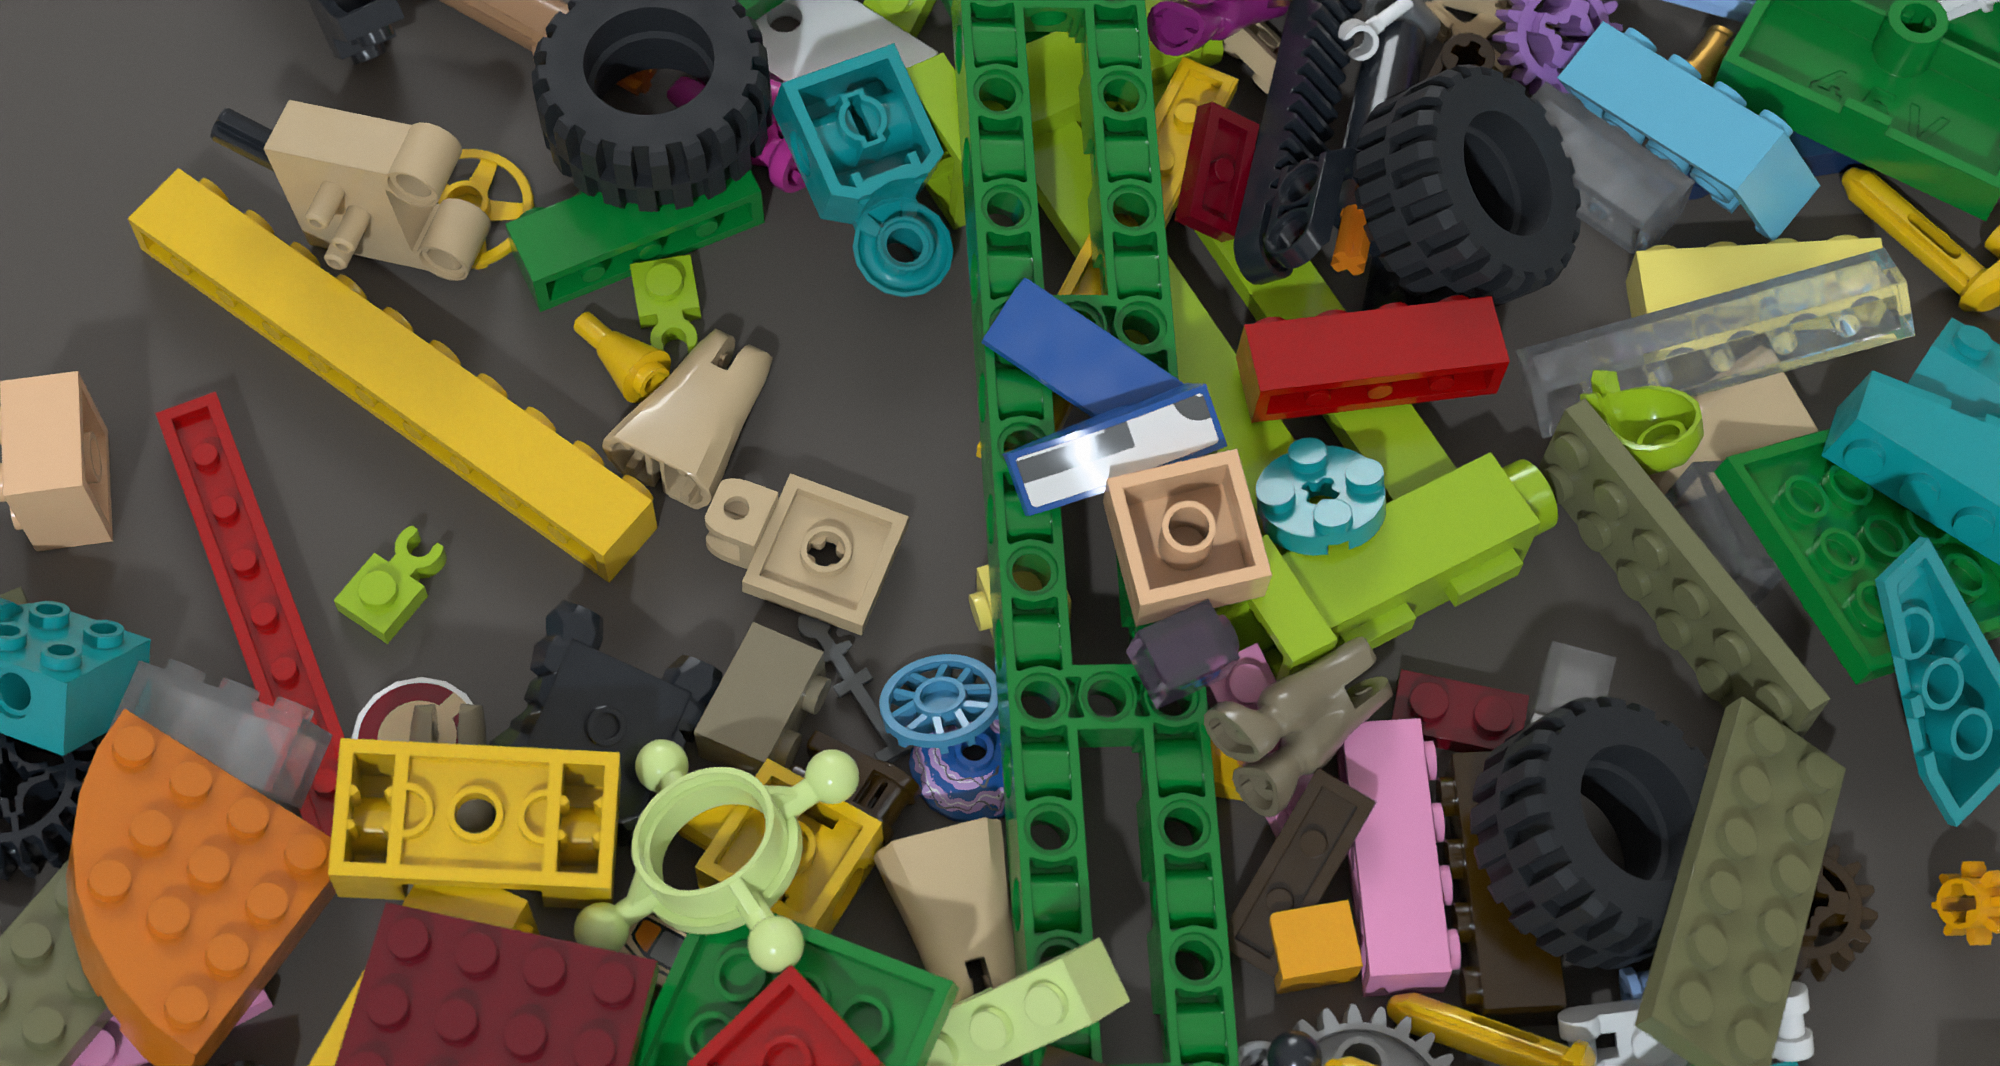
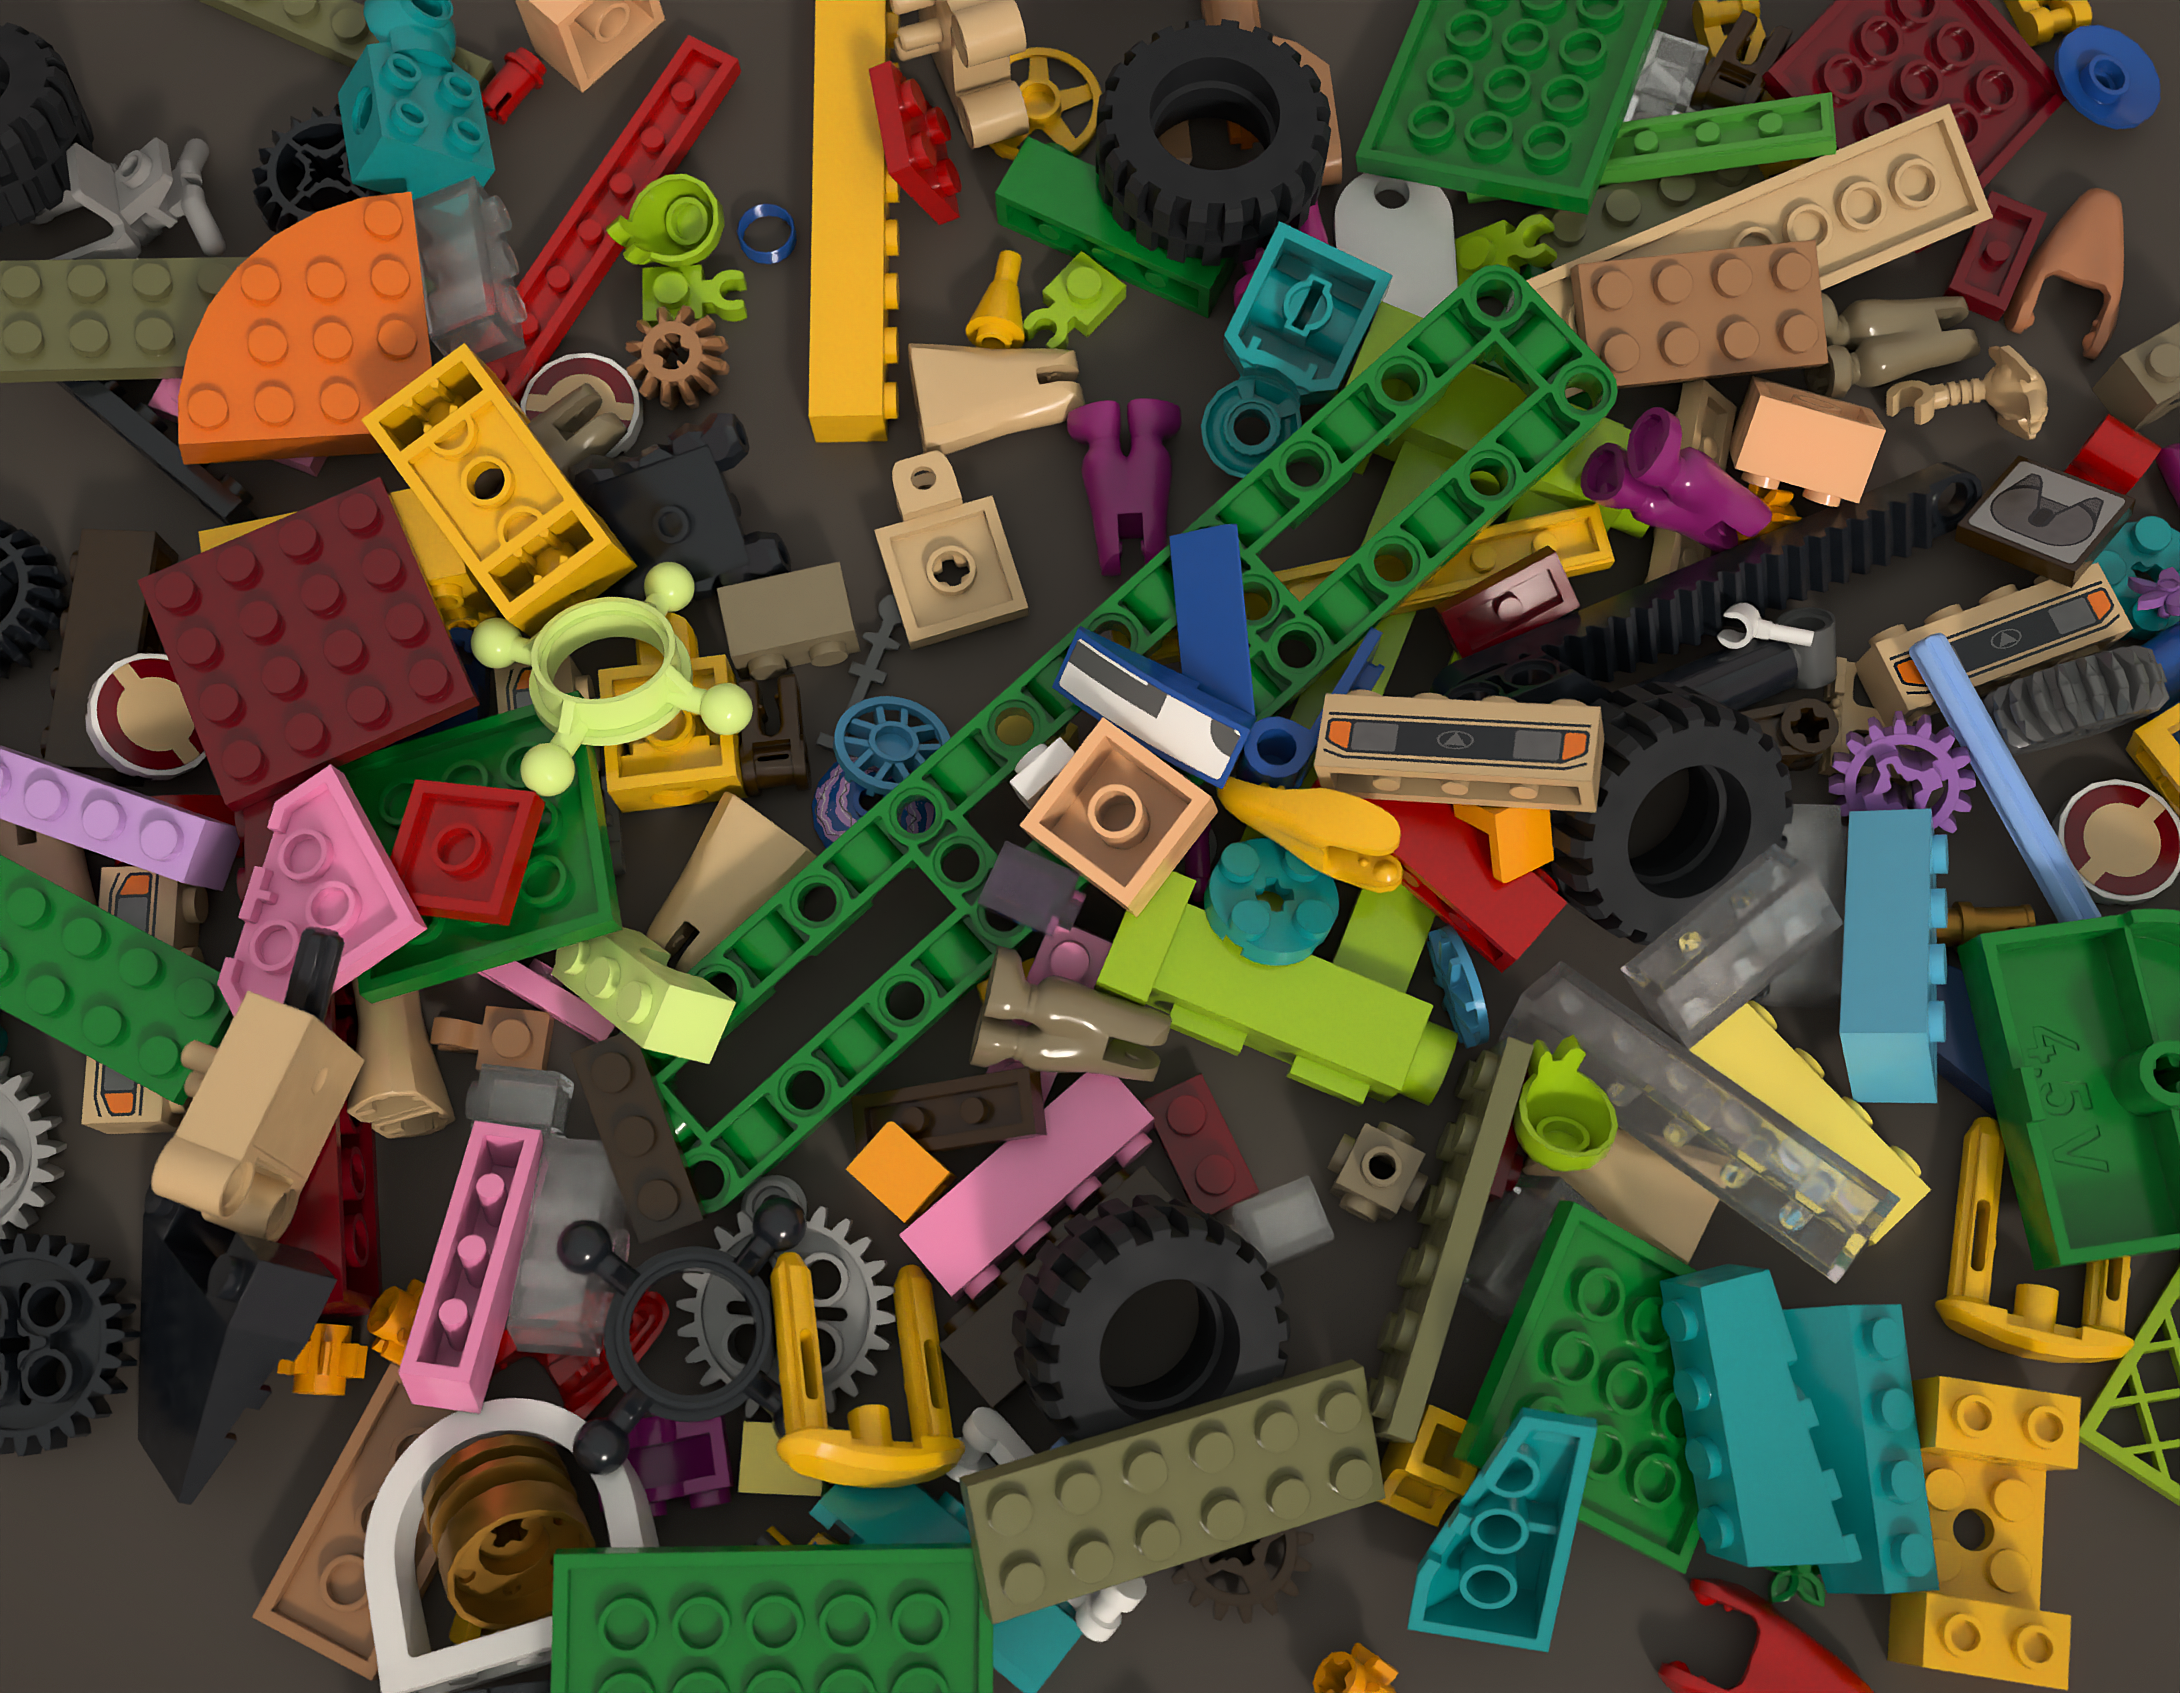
camera: 55 degrees right, 10 degrees up
none -> red pin [481,47,547,125]
none -> lime piece [606,174,725,267]
none -> medium nougat gear [626,305,730,410]
none -> blue axle [737,203,797,264]
none -> red plate [869,60,962,225]
none -> white plate [1009,737,1075,811]
none -> magenta piece [1067,398,1182,577]
none -> yellow animal [1216,776,1403,893]
none -> blue door [1236,627,1385,789]
none -> tan brick [1314,690,1604,812]
none -> dark tan brick [1327,1122,1428,1223]
none -> yellow brick [1376,1404,1480,1527]
none -> dark azure wheel [1427,925,1489,1049]
none -> light orange panel [1453,804,1554,883]
none -> clear brick [1620,843,1844,1050]

